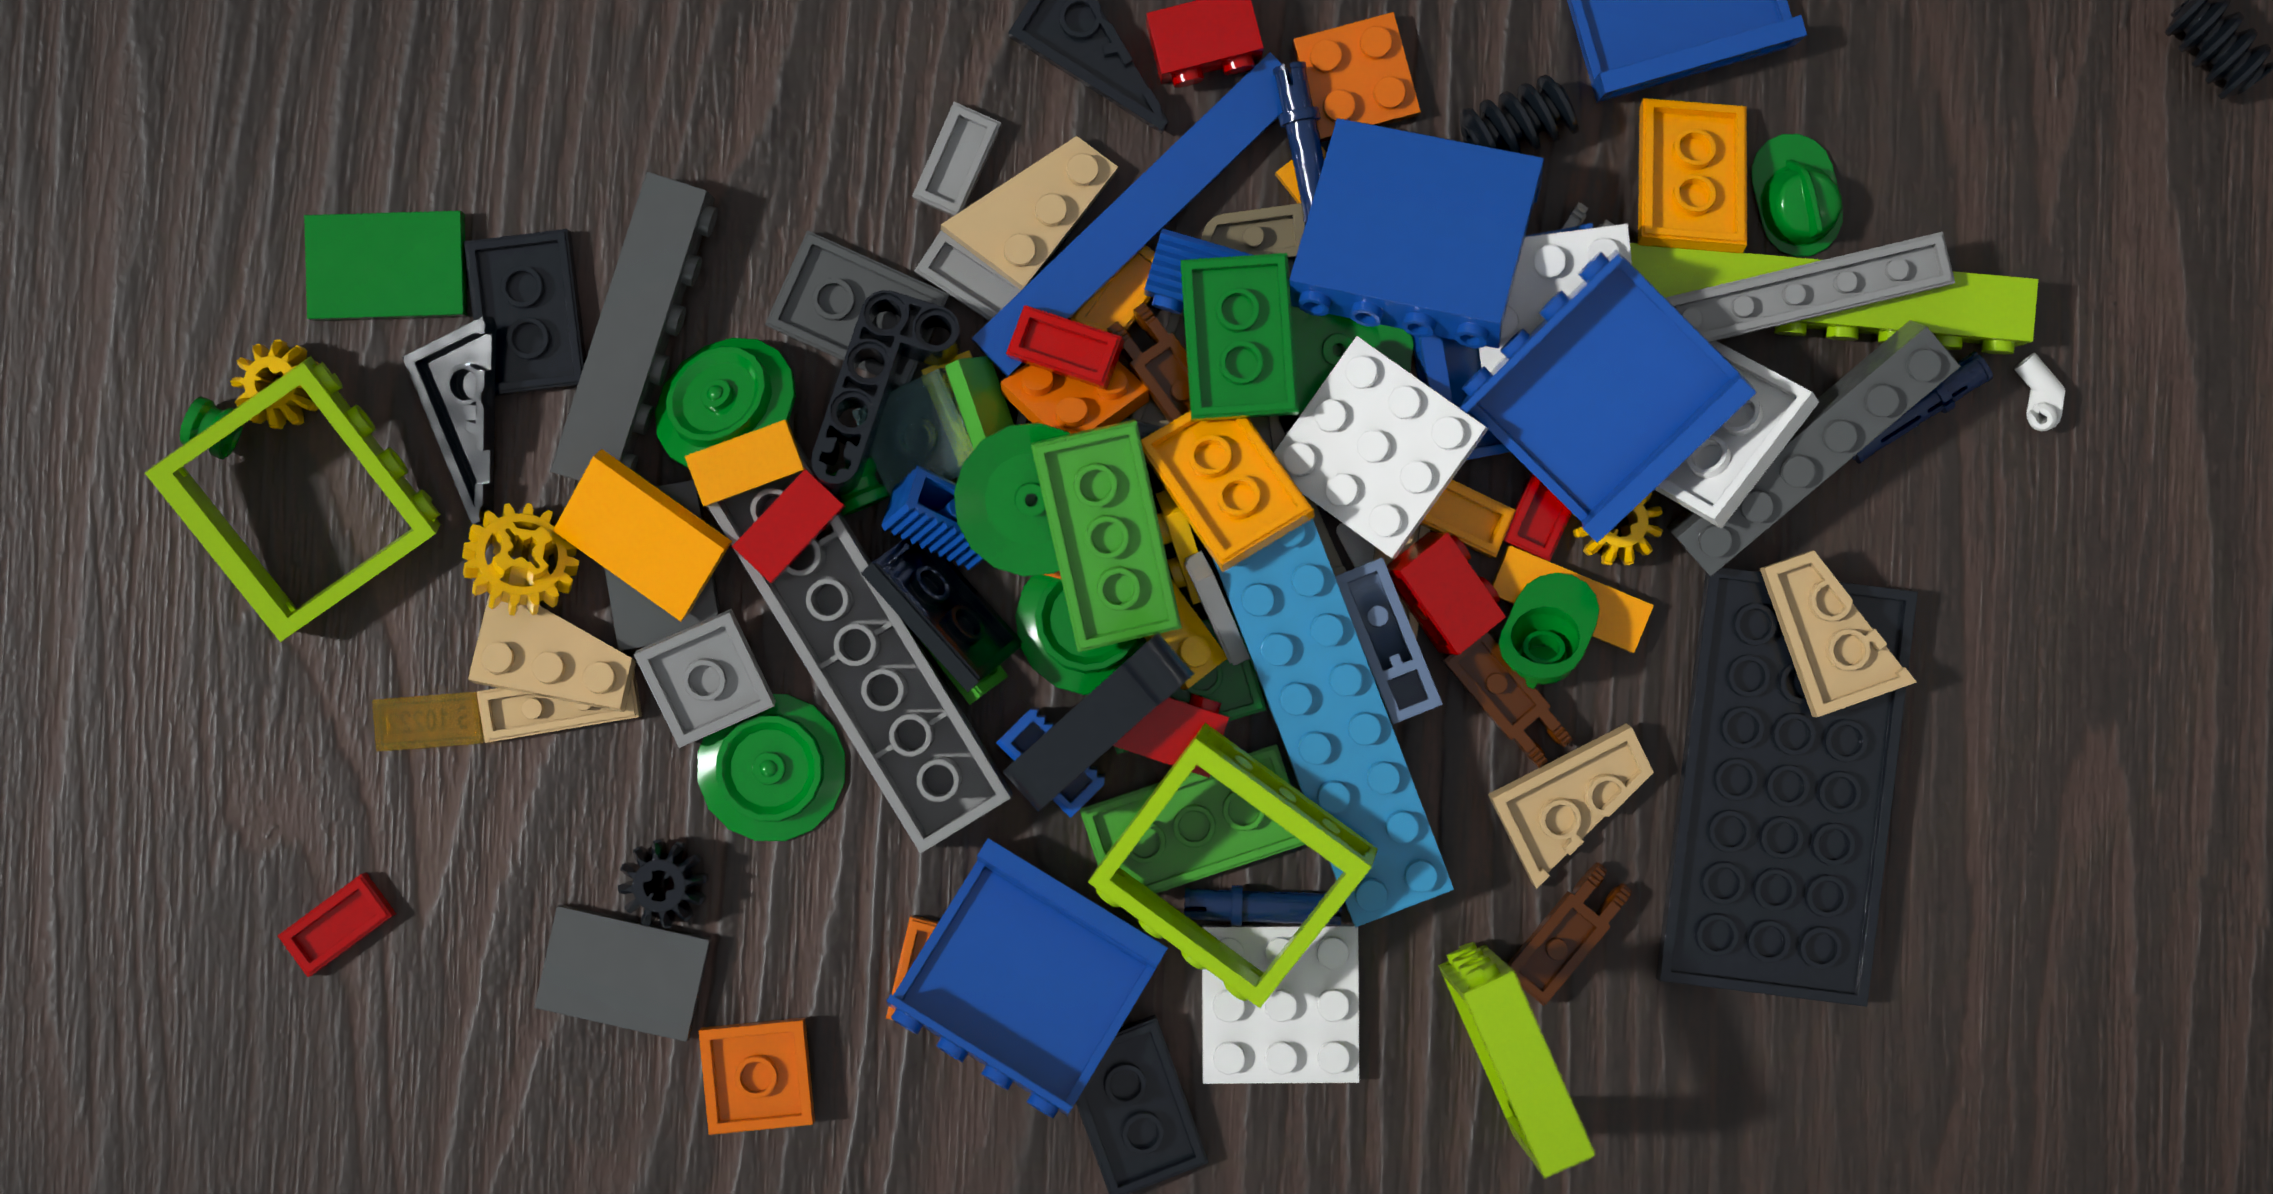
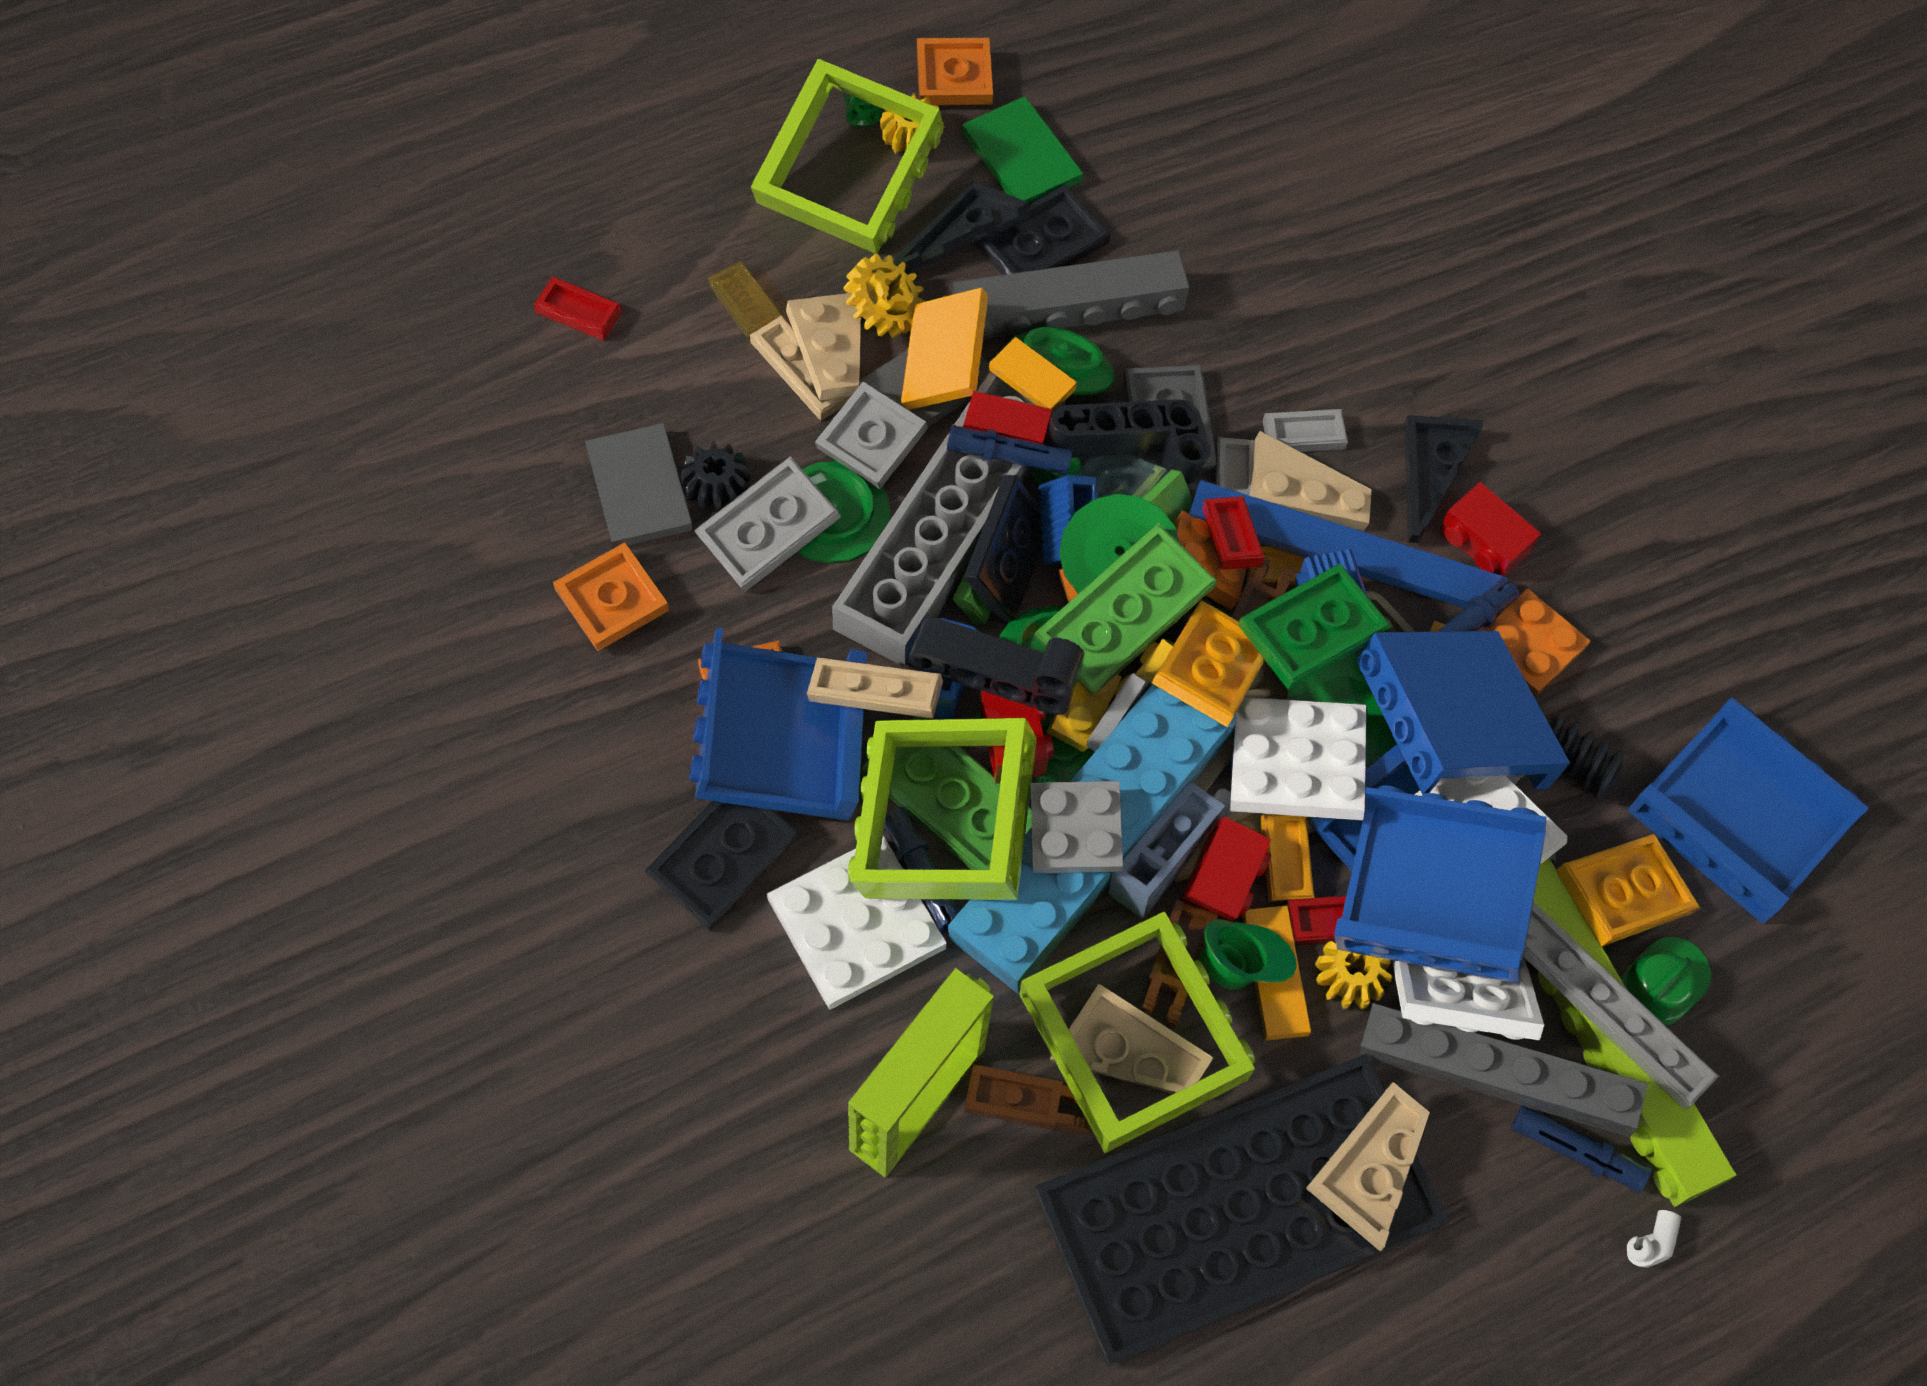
camera: 60 degrees right, 25 degrees down
none -> light grey tile [694,456,841,593]
none -> tan tile [807,657,943,718]
none -> orange plate [917,38,993,105]
none -> dark blue pin [946,424,1072,475]
none -> lime window [1019,911,1255,1153]
none -> light grey plate [1031,781,1123,873]

